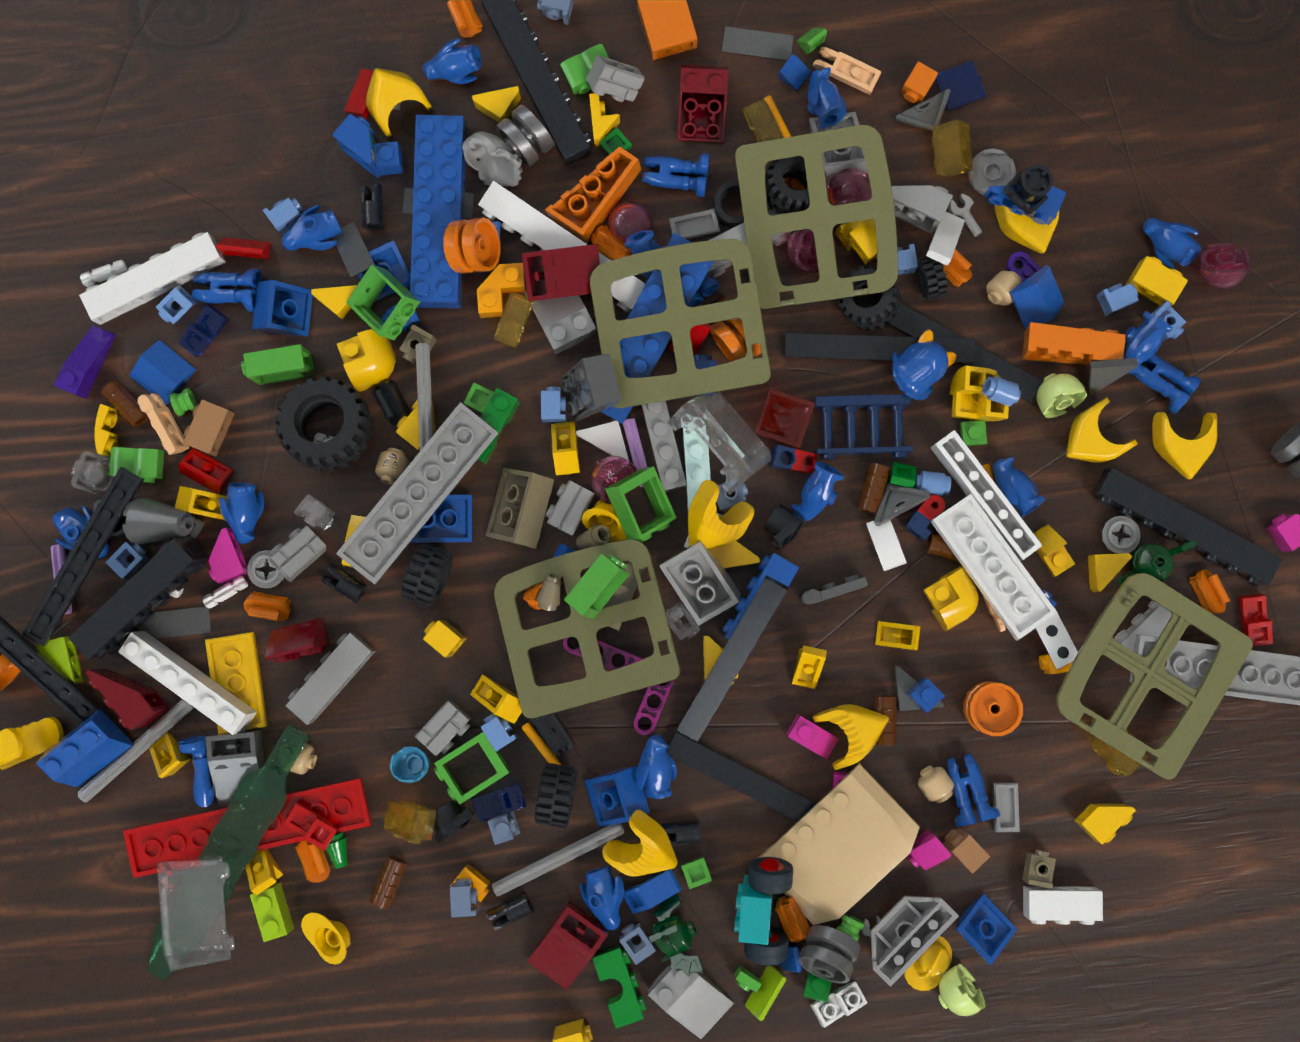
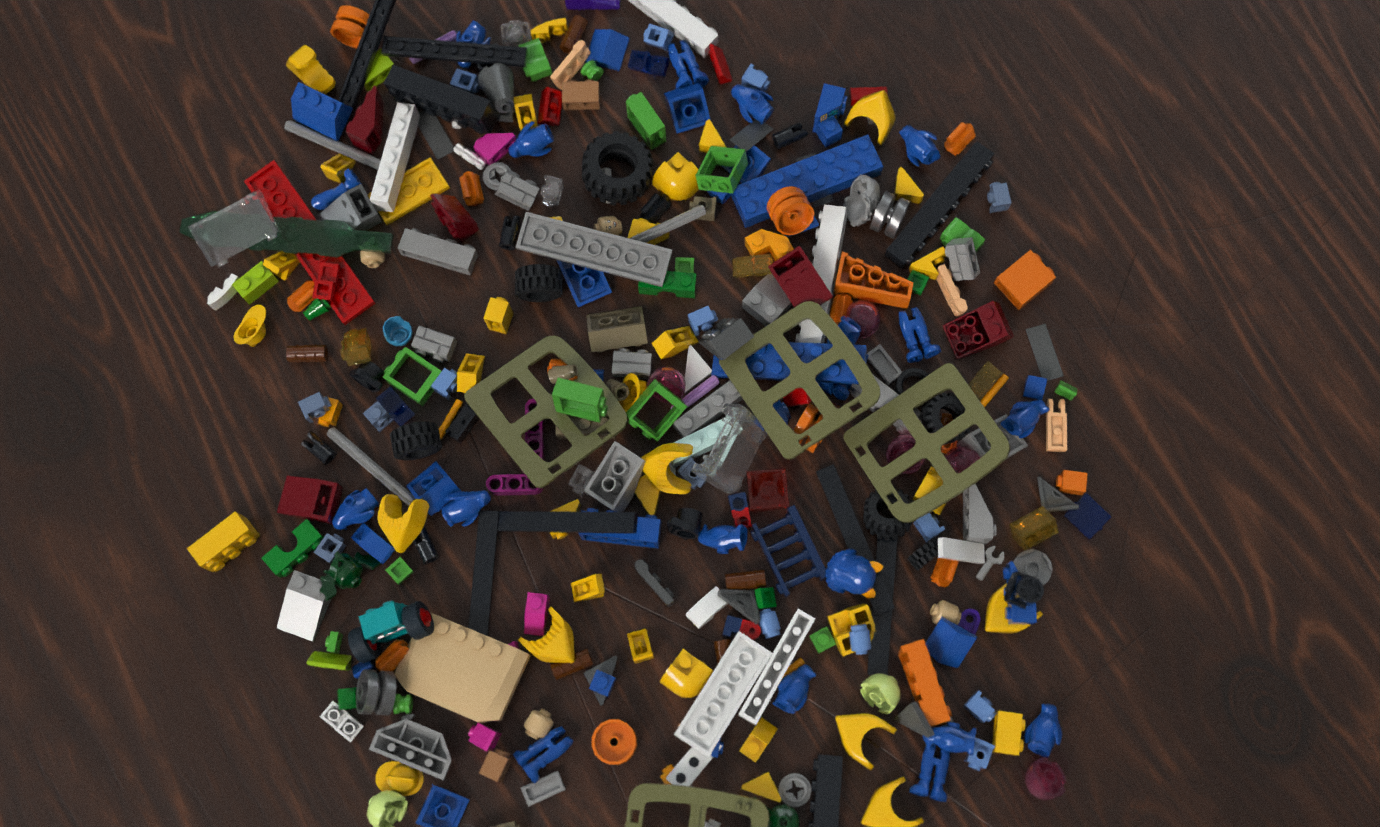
camera: 70 degrees right, 10 degrees down
none -> white slope [207,273,239,310]
none -> light nougat hinge [936,264,968,317]

